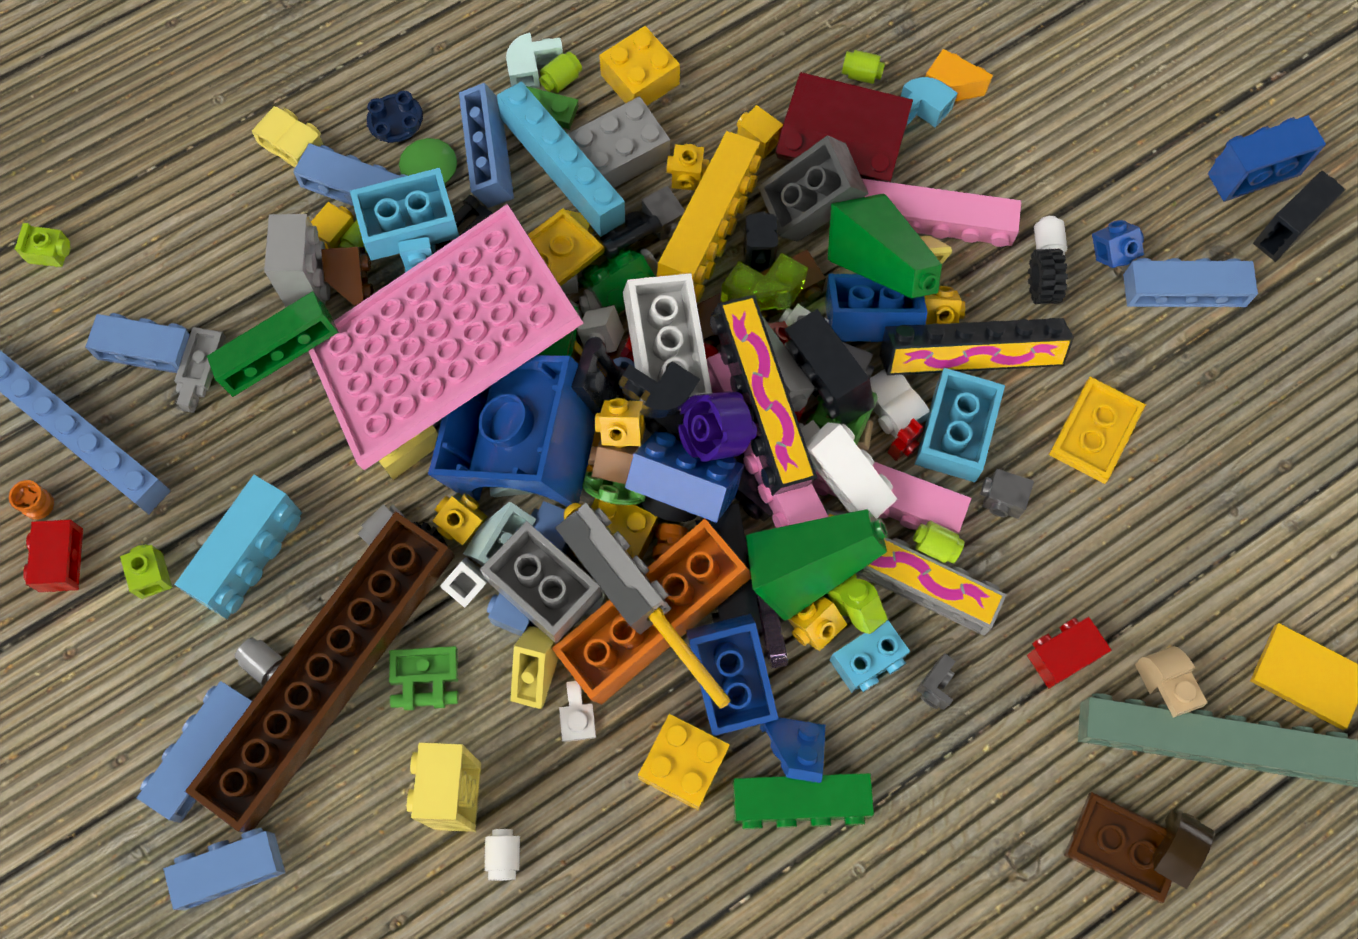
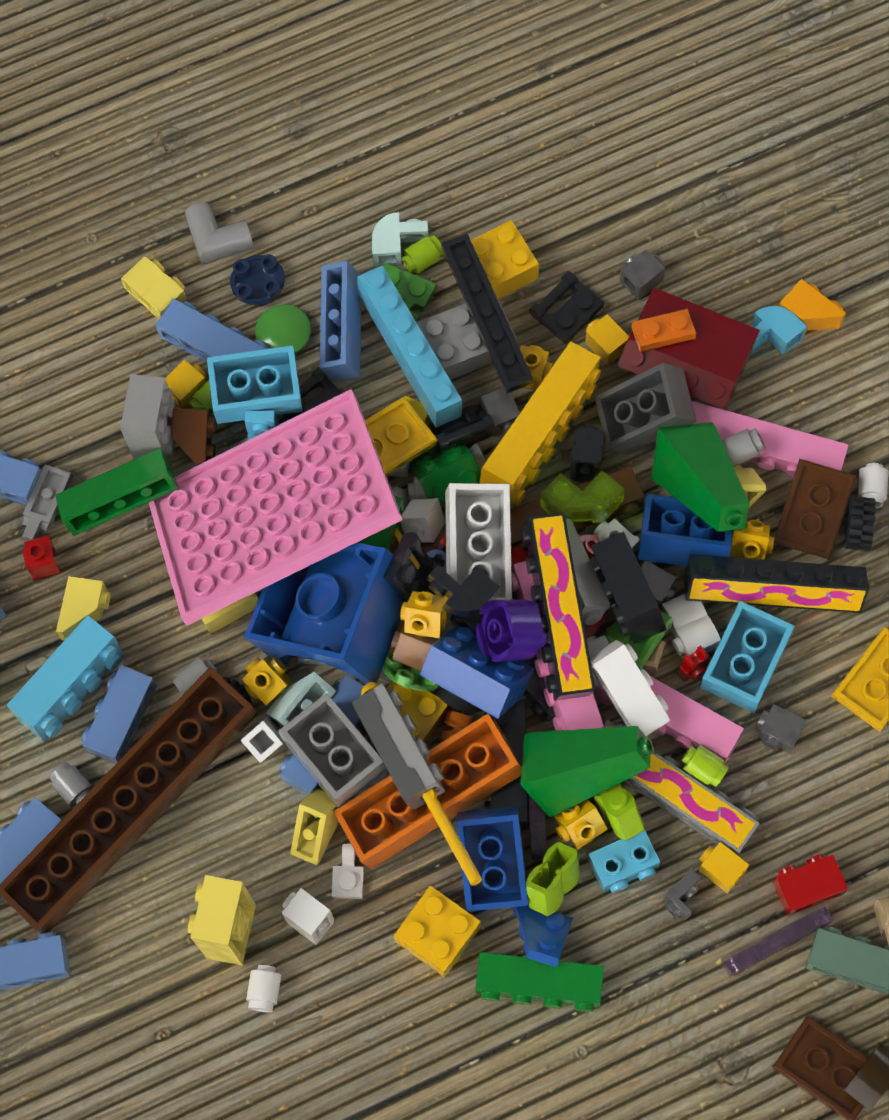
camera: 15 degrees right, 0 degrees up
bright green plate [389,646,459,711] -> none
lime brick [841,50,885,84] -> none
none -> red window [22,536,61,581]
none -> light yellow slope [56,576,110,641]
none -> medium blue brick [82,665,157,764]
none -> light grey brick [185,203,254,264]
none -> white brick [282,888,335,945]
none -> black plate [441,234,533,394]
none -> lime brick [526,842,580,916]
none -> black plate [529,271,604,345]
none -> flat silver brick [620,249,665,300]
none -> orange plate [631,309,696,352]
none -> yellow brick [699,842,749,894]
none -> light grey brick [722,428,766,467]
none -> clear purple beam [722,906,834,978]
none -> reddish brown tile [774,458,856,560]

